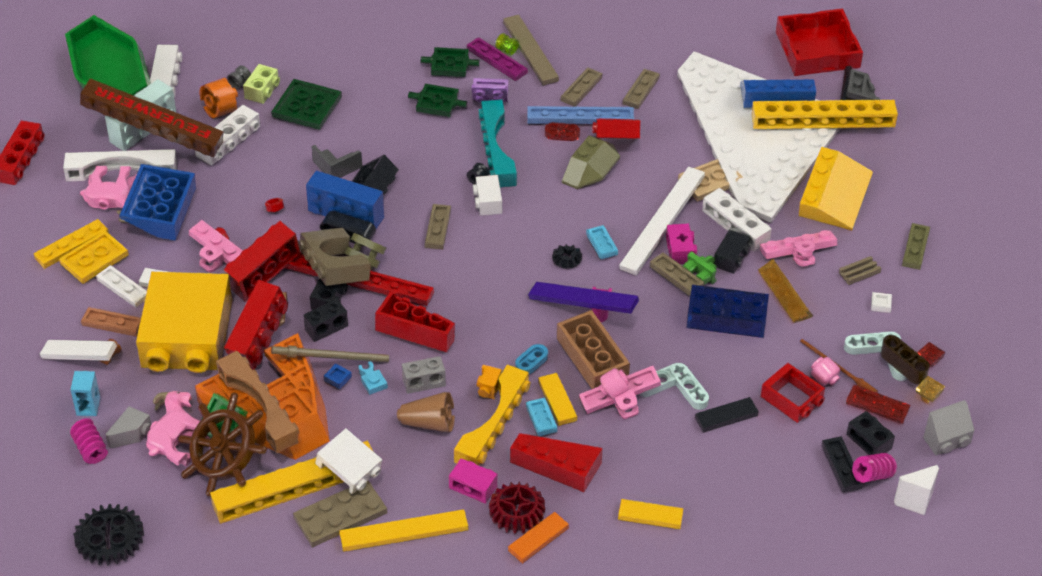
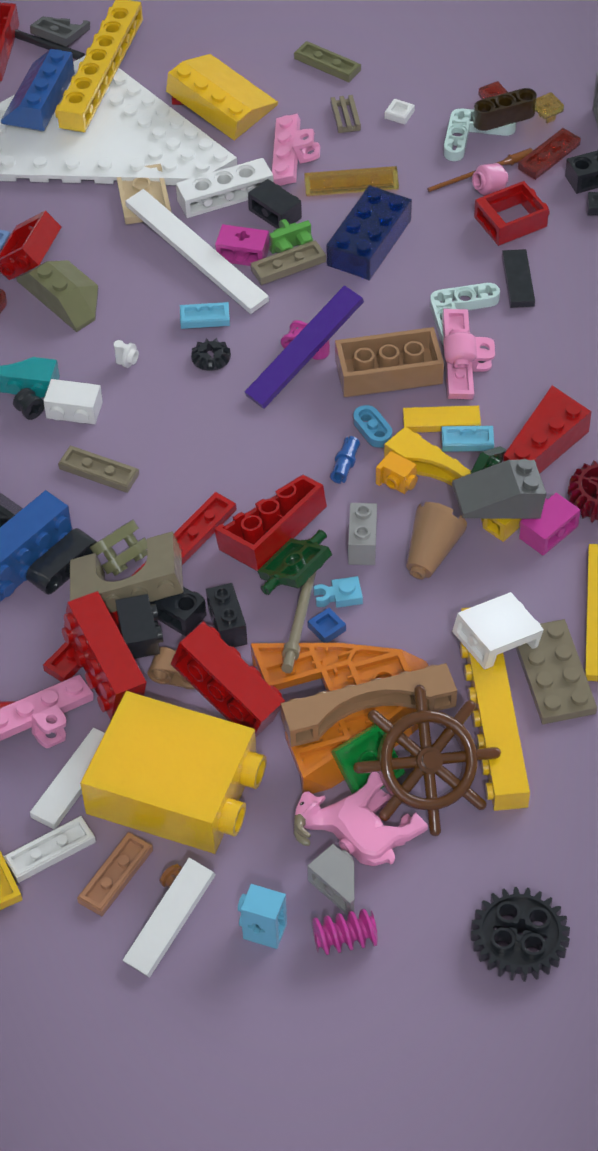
camera: 70 degrees left, 5 degrees up
none -> white plate [114,340,139,368]
none -> black brick [115,594,164,659]
none -> dark green plate [257,529,332,595]
none -> blue pin [330,436,360,484]
none -> dark grey slope [452,459,547,519]
none -> dark green plate [470,446,507,474]

